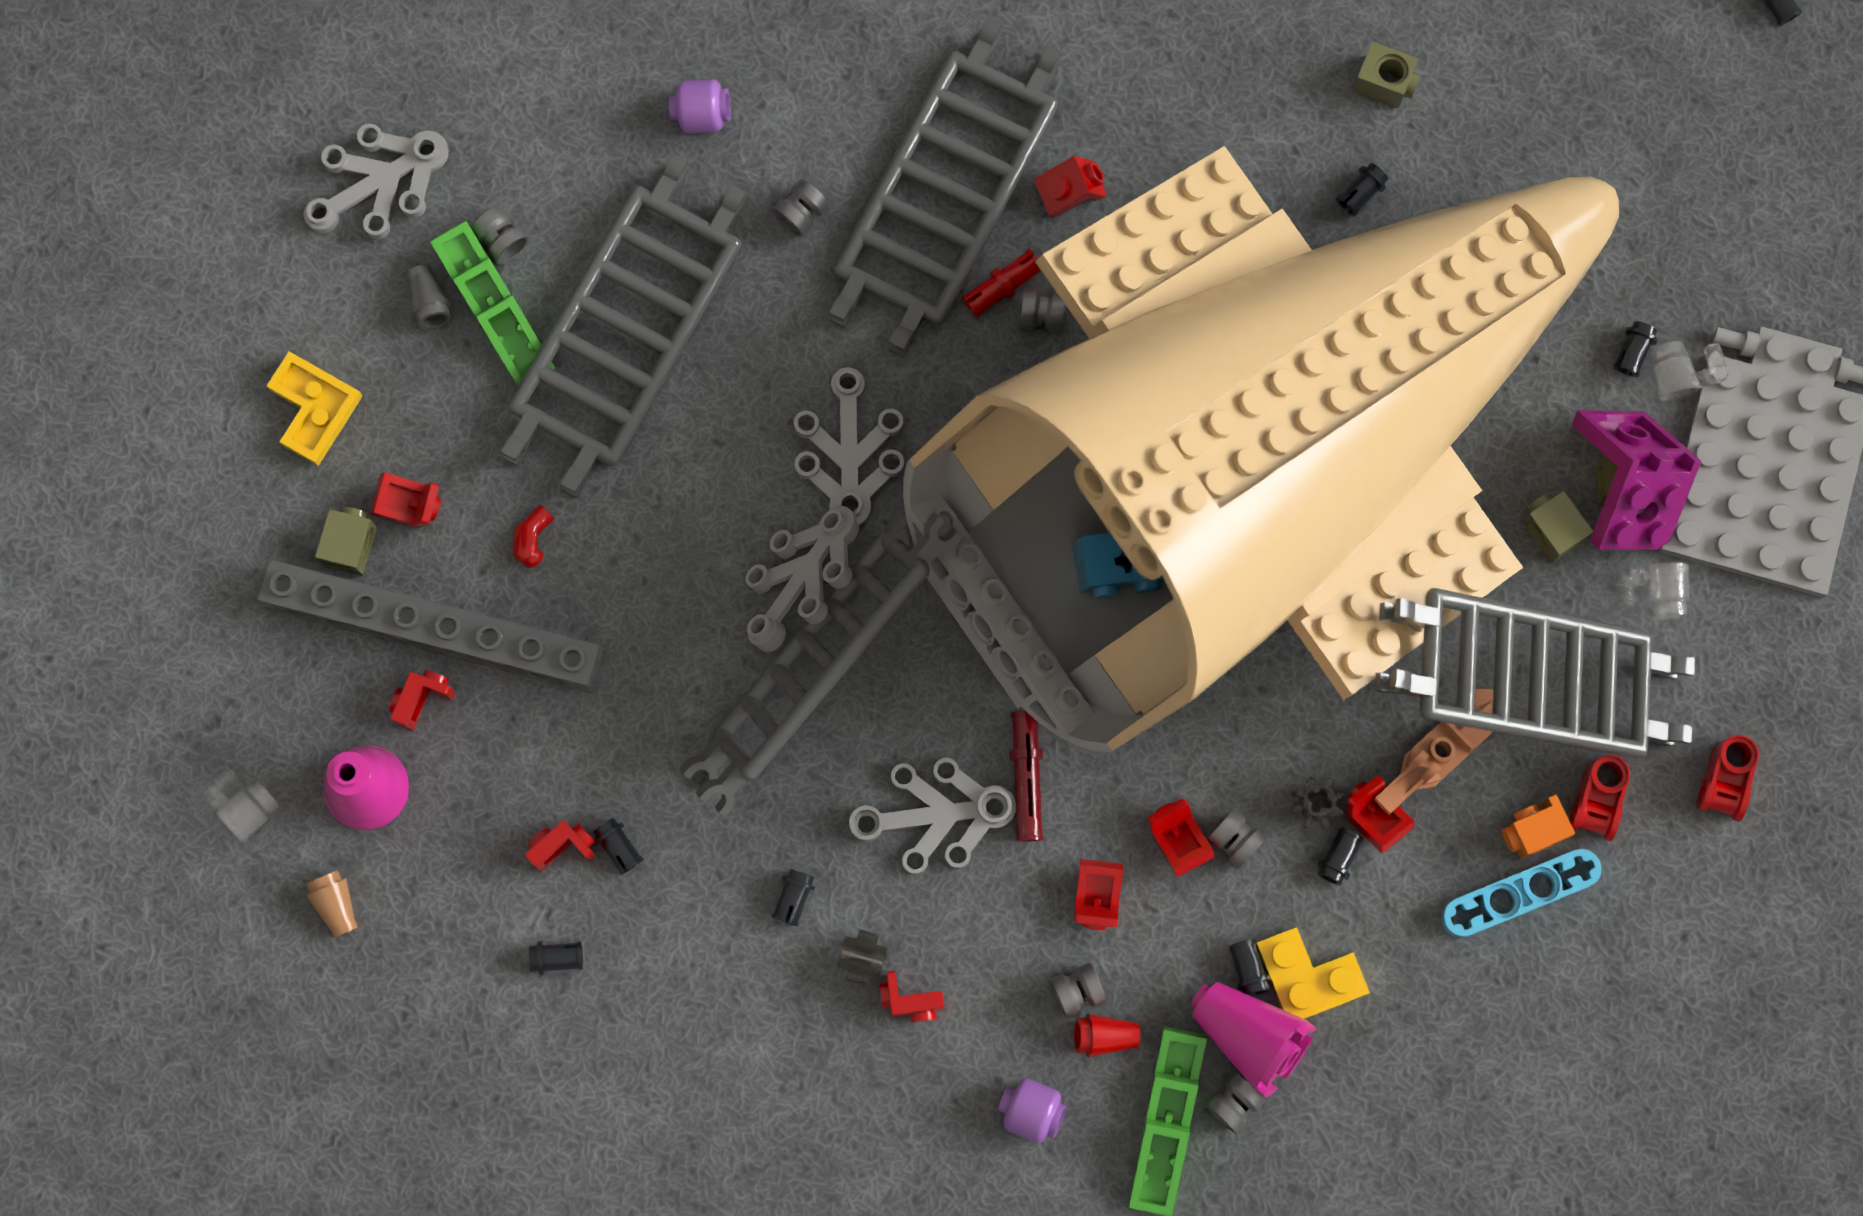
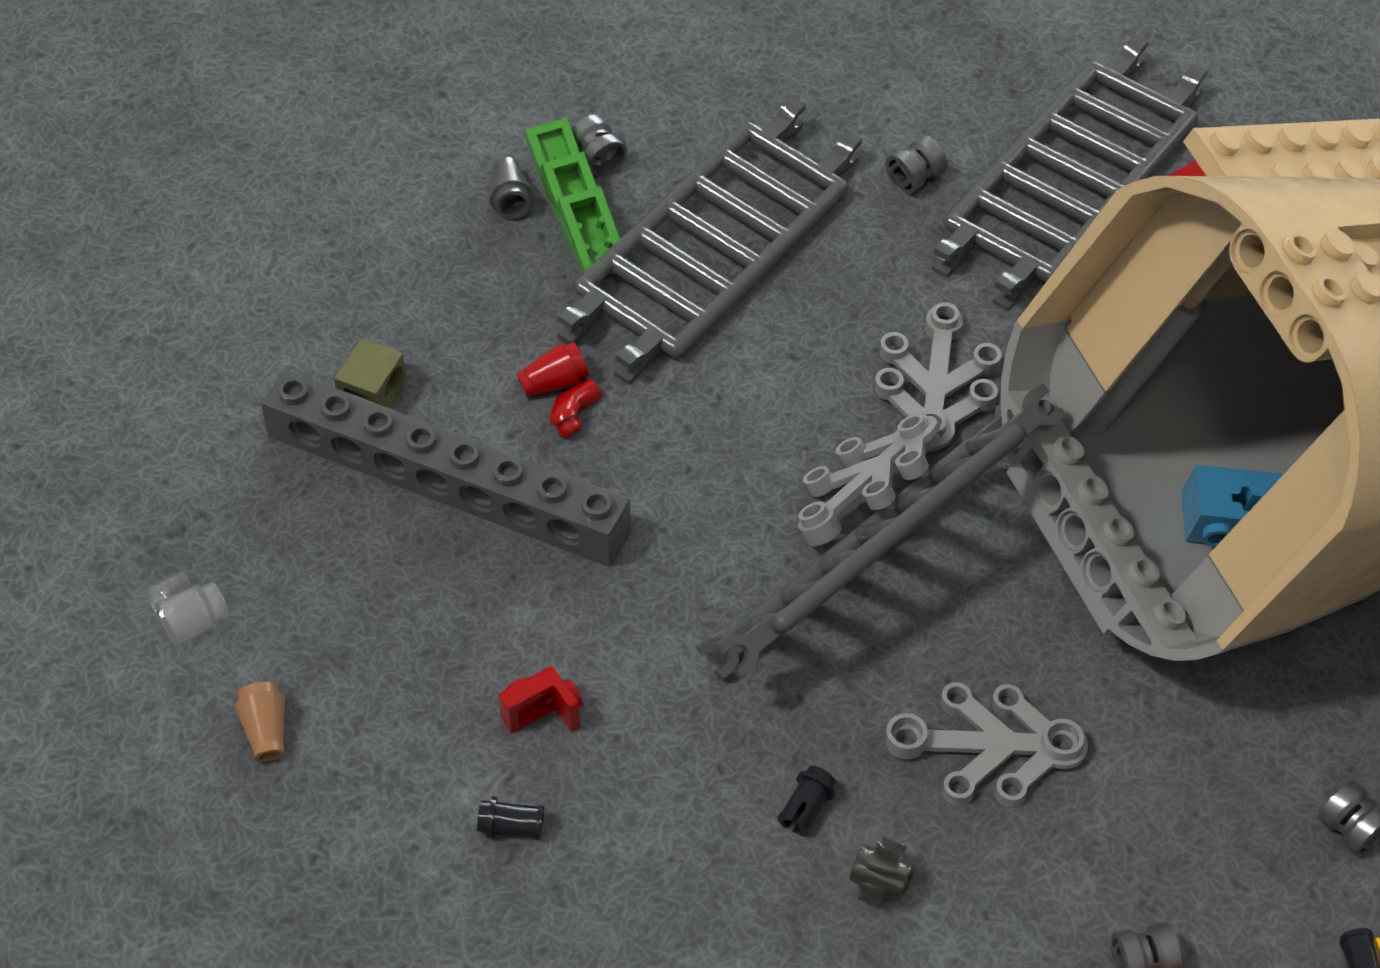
camera: 10 degrees right, 25 degrees down
yellow plate [267,351,363,466] -> none
light grey plant [304,124,449,240] -> none
dark pink cone [323,745,409,830] -> none
red bracket [369,472,441,529] -> none
red bracket [389,670,456,731] -> none
black pin [593,818,644,876] -> none
medium lavender head [669,79,731,134] -> none
red bracket [879,970,944,1023] -> none
dark red pin [1009,711,1044,842] -> none
red bracket [1074,859,1124,930] -> none
red bracket [1147,799,1215,877] -> none
none -> red cone [516,342,589,399]

